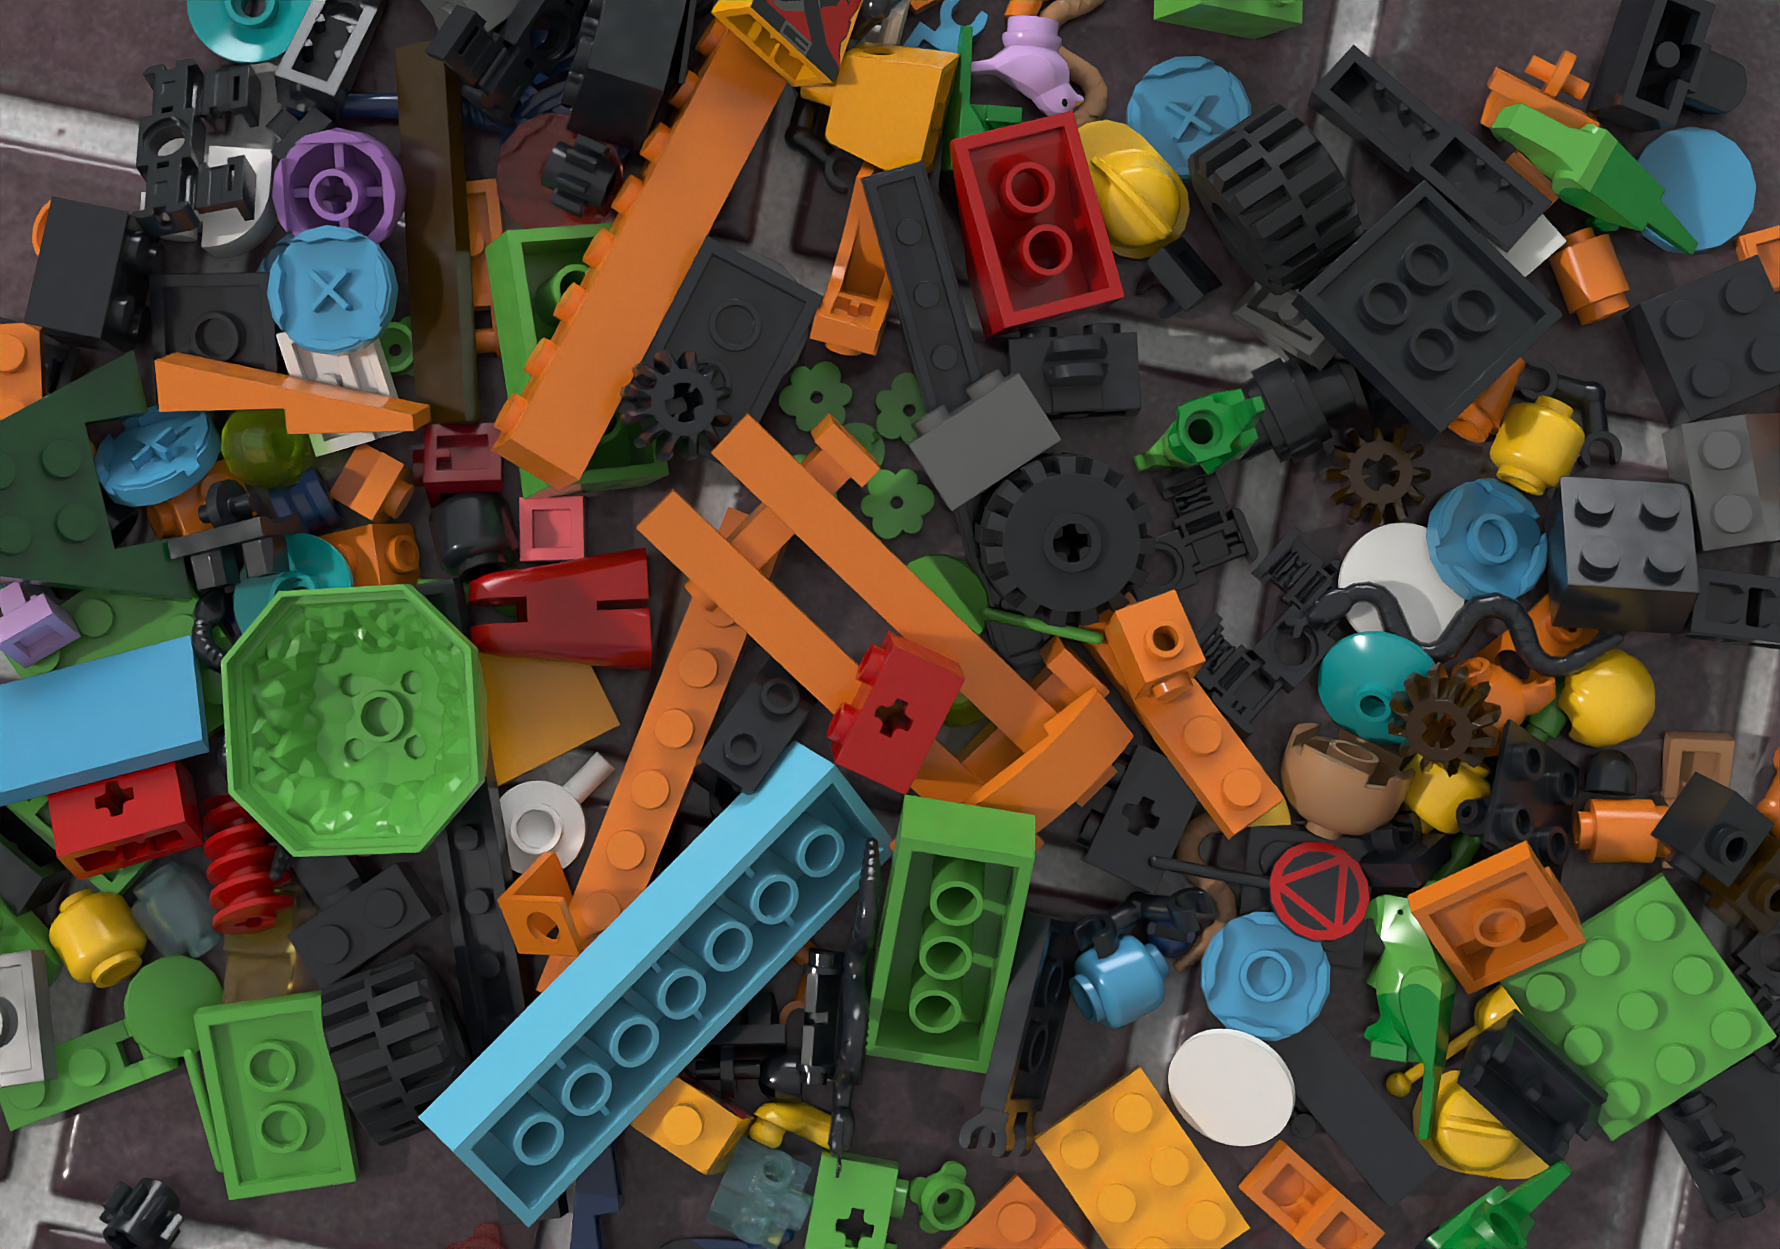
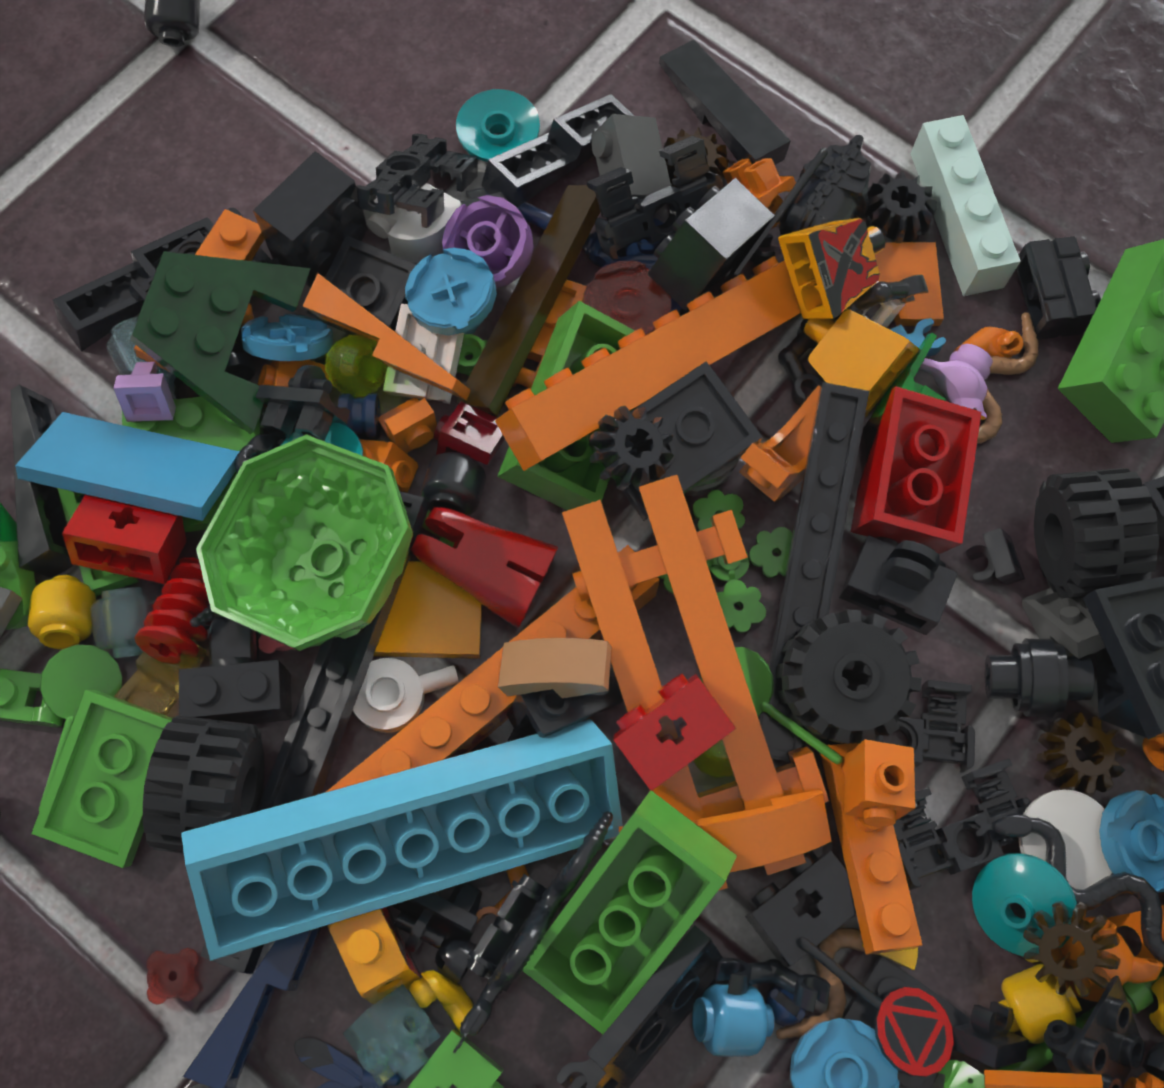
camera: 25 degrees right, 15 degrees down
orange bracket [497,852,584,957] -> none
coral plate [519,496,586,563] -> none
black gear [541,133,620,218] -> none
dark grey brick [906,369,1062,511] -> none
yellow piece [1078,120,1190,259] -> none
dark azure tile [1126,56,1251,183] -> none
green animal [1133,389,1266,475] -> none
medium nougat cylinder [1280,723,1416,840] -> none
none -> medium nougat slope [498,638,612,698]

